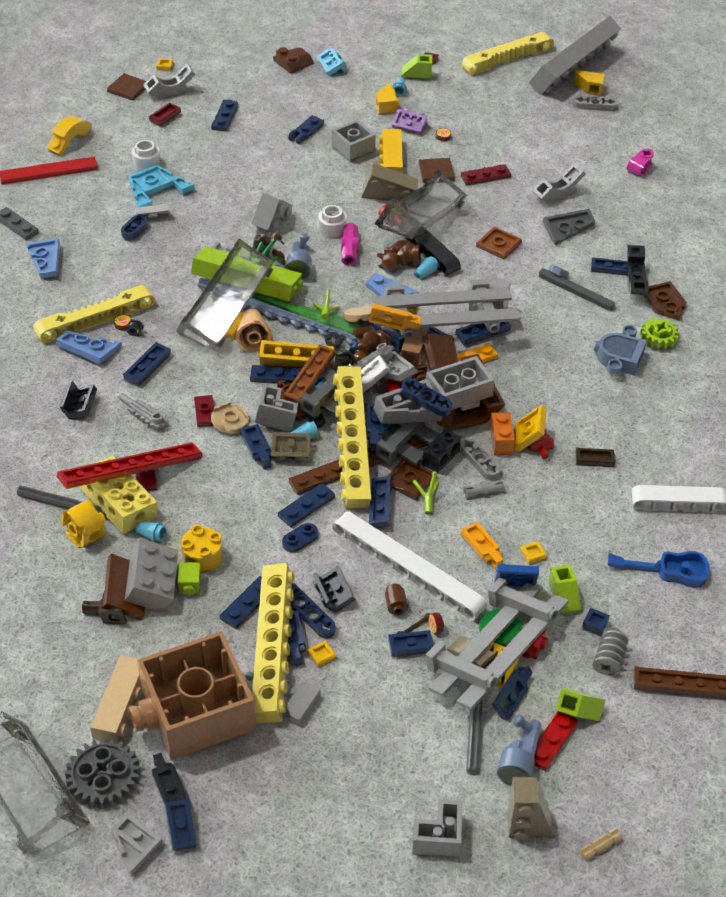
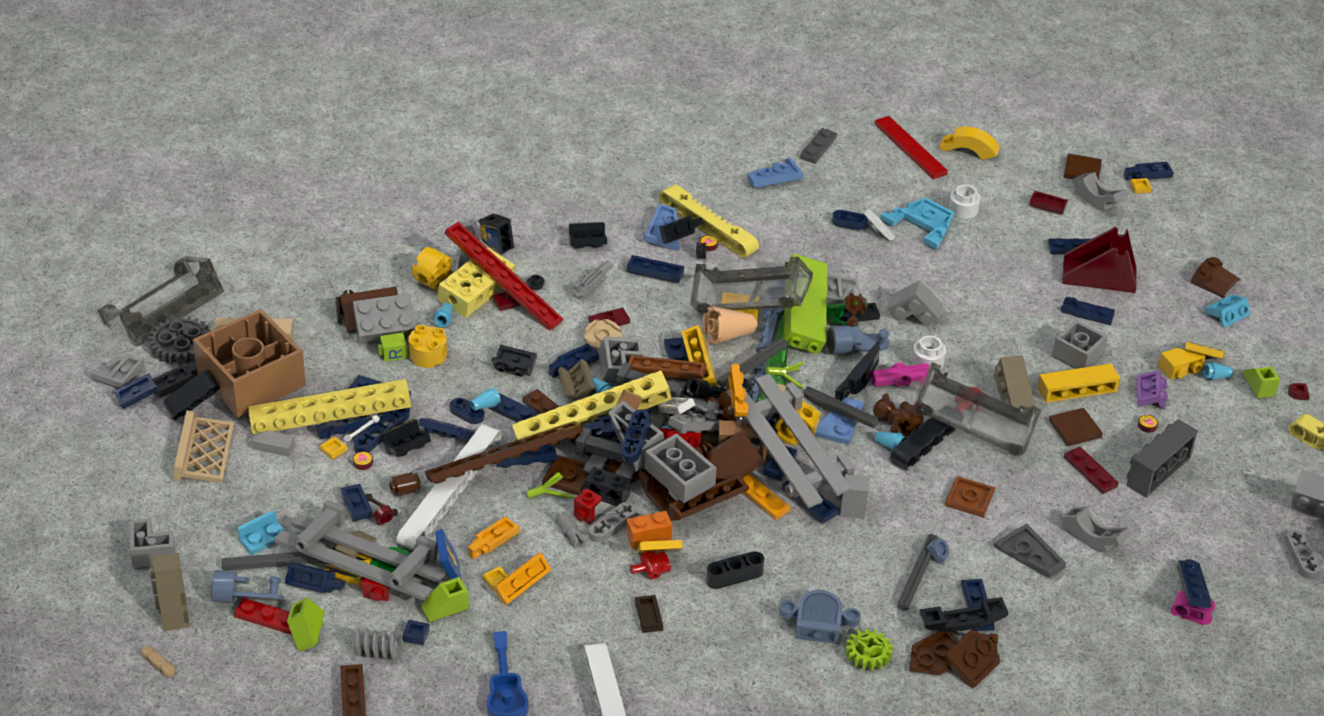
camera: 75 degrees right, 5 degrees down
none -> black beam [163,370,220,420]
none -> tan fence [173,410,234,482]
none -> medium azure bracket [237,510,285,556]
none -> white hinge [343,415,380,443]
none -> tile [352,451,373,470]
none -> dark blue hinge [418,418,475,442]
none -> reddish brown plate [425,421,583,484]
none -> medium azure cone [470,388,501,411]
none -> black torso [477,214,514,255]
none -> black bracket [491,344,537,377]
none -> light orange plate [492,552,552,605]
none -> black plate [527,274,545,290]
none -> red bracket [573,489,602,525]
none -> medium nougat tile [616,390,643,411]
none -> black hinge [659,216,703,244]
none -> black beam [706,551,765,589]
none -> dark grey axle [717,338,788,388]
none -> dark grey axle [803,386,879,428]
none -> black piece [835,341,880,401]
none -> reddish brown tile [943,630,1000,688]
none -> dark red ladder [1062,227,1137,293]
none -> dark blue hinge [1123,162,1174,180]
none -> dark grey brick [1126,419,1198,498]
none -> dark blue plate [1177,559,1211,608]
none -> yellow tile [1185,340,1225,359]

